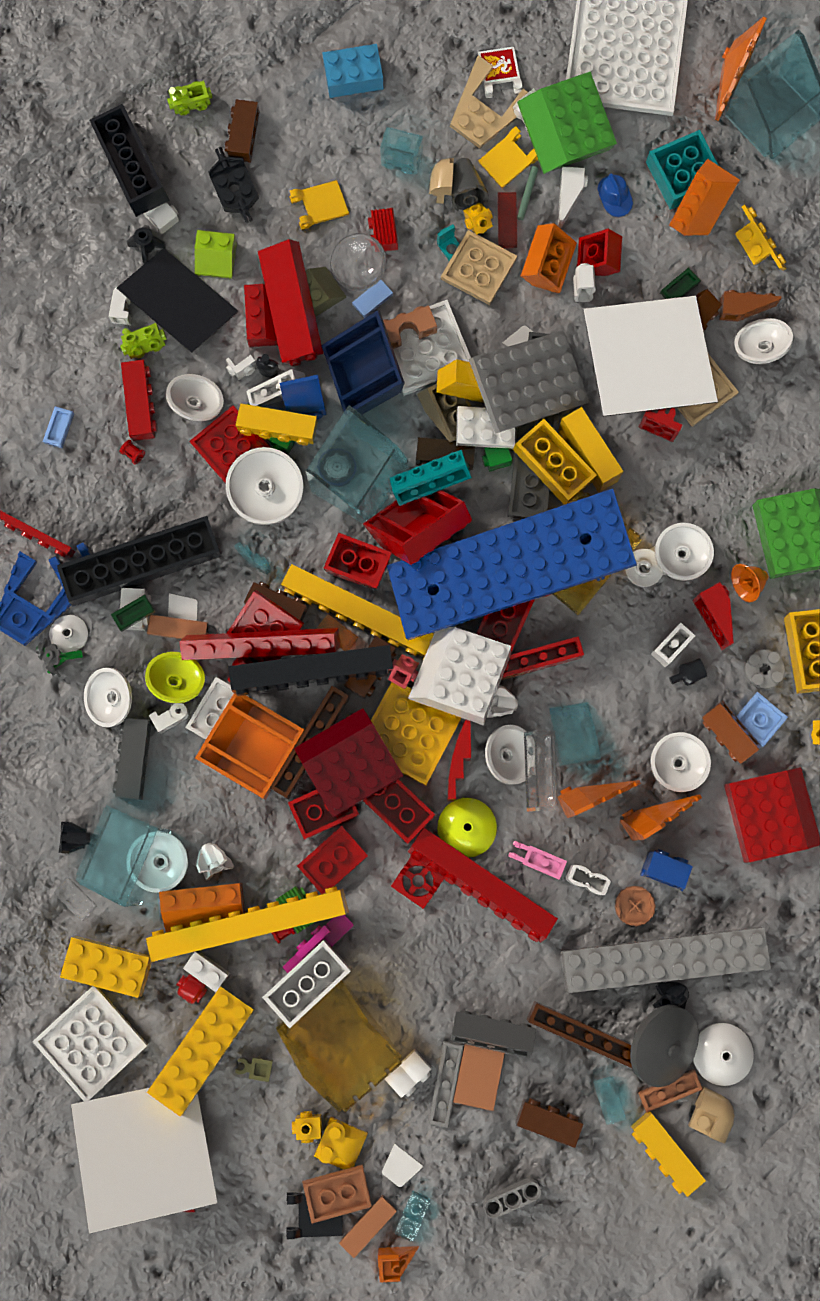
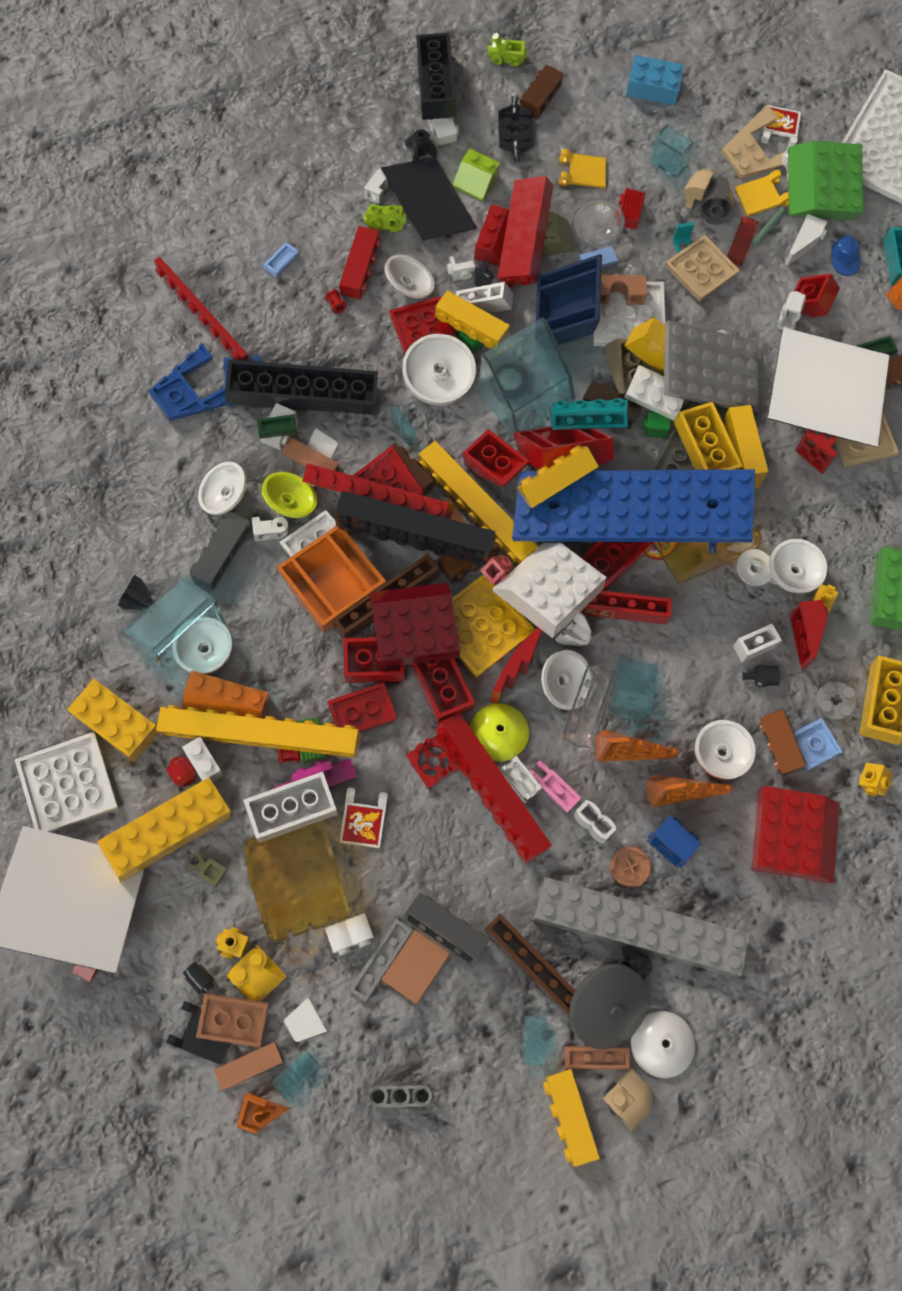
camera: 15 degrees right, 10 degrees down
dark grey plant [36,638,83,677] -> none
white dish [49,615,88,652] -> none
white brick [196,843,234,881] -> none
blue slope [279,375,326,419] -> none
yellow brick [463,202,493,235] -> none
reddish brown brick [515,1098,583,1148] -> none
orange slope [521,223,577,293] -> none
orange hat [731,564,768,603] -> none
none -> black brick [183,962,215,994]
none -> flag [339,788,388,848]
none -> white hinge [501,756,542,804]
none -> yellow brick [517,445,599,508]
none -> yellow brick [811,584,839,613]

